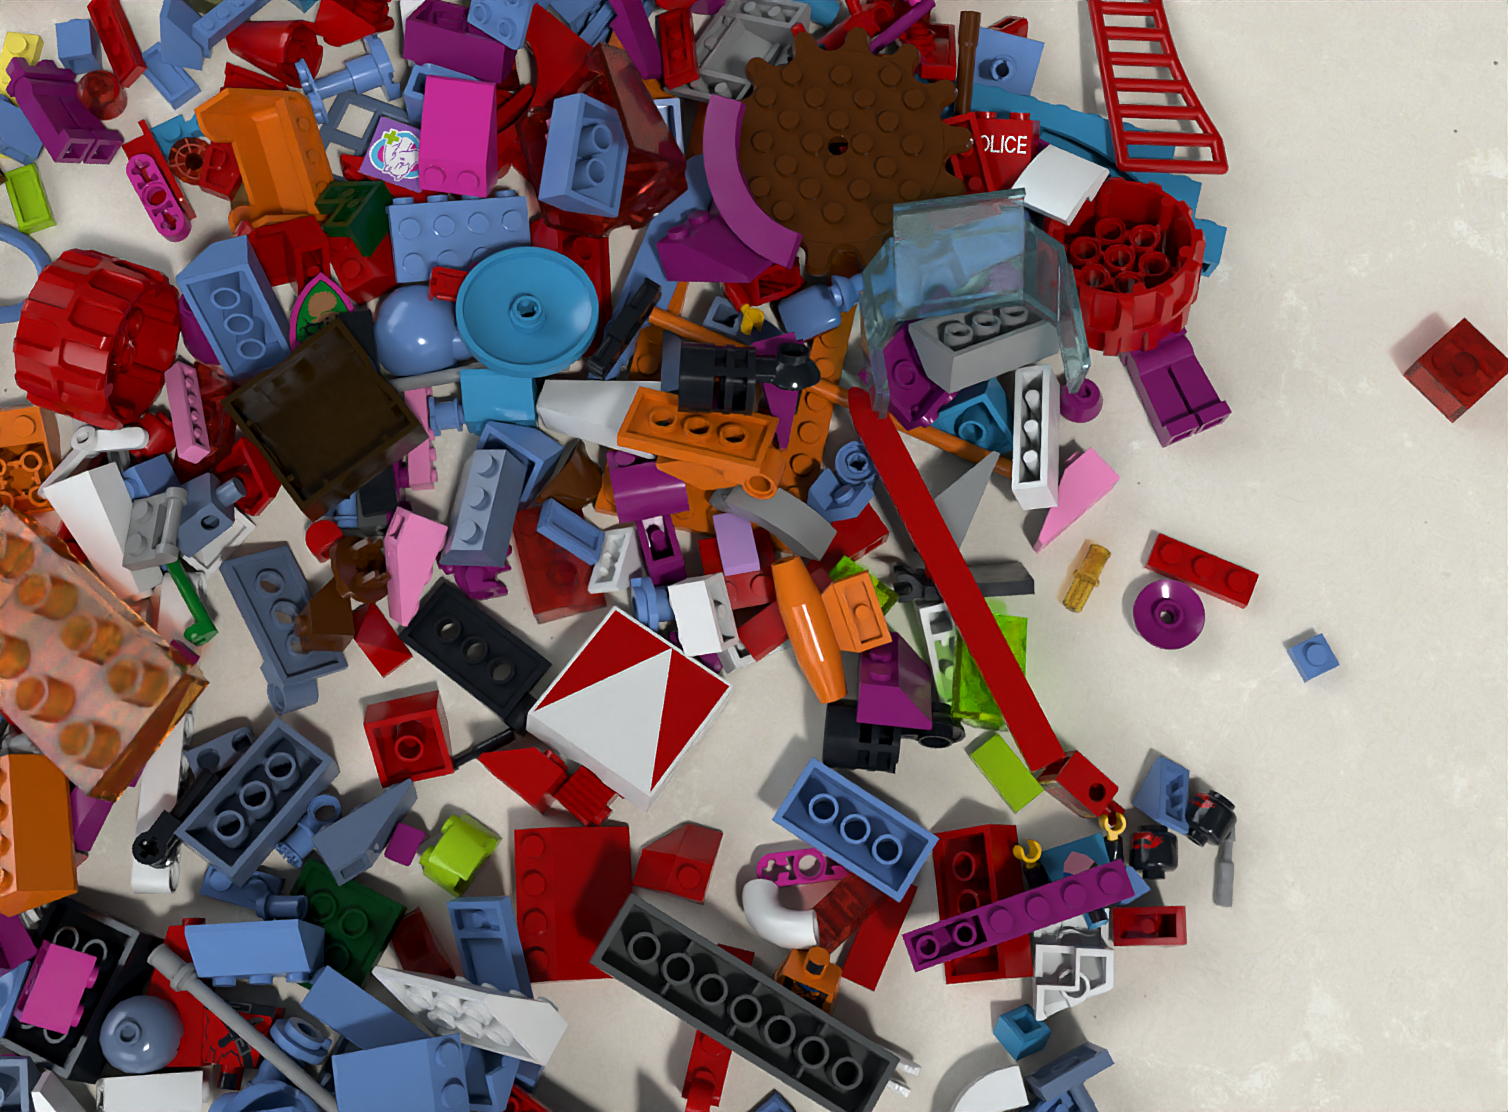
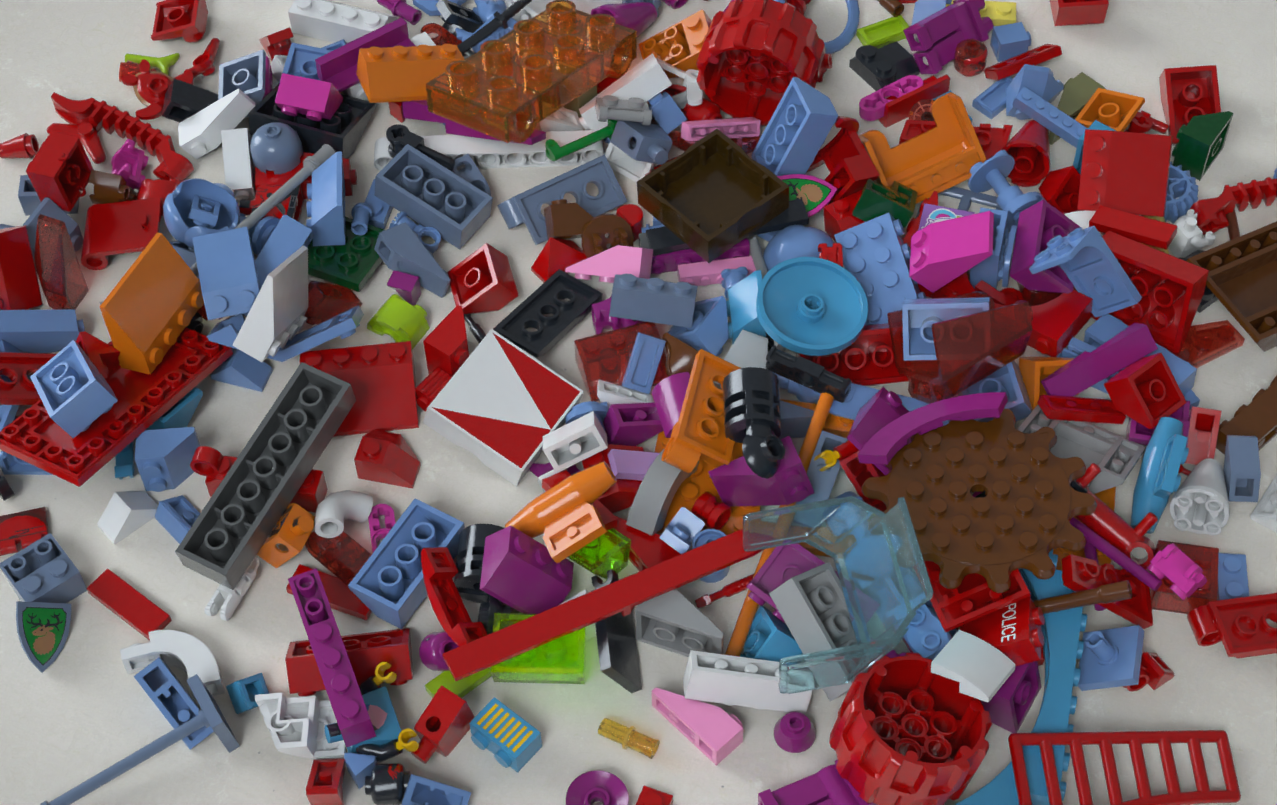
camera: 90 degrees right, 20 degrees down
none -> magenta head [419,632,459,671]
none -> red slope [421,547,487,647]
none -> dark azure brick [469,697,542,772]
none -> red wheel [691,491,732,530]
none -> black slope [849,41,920,91]

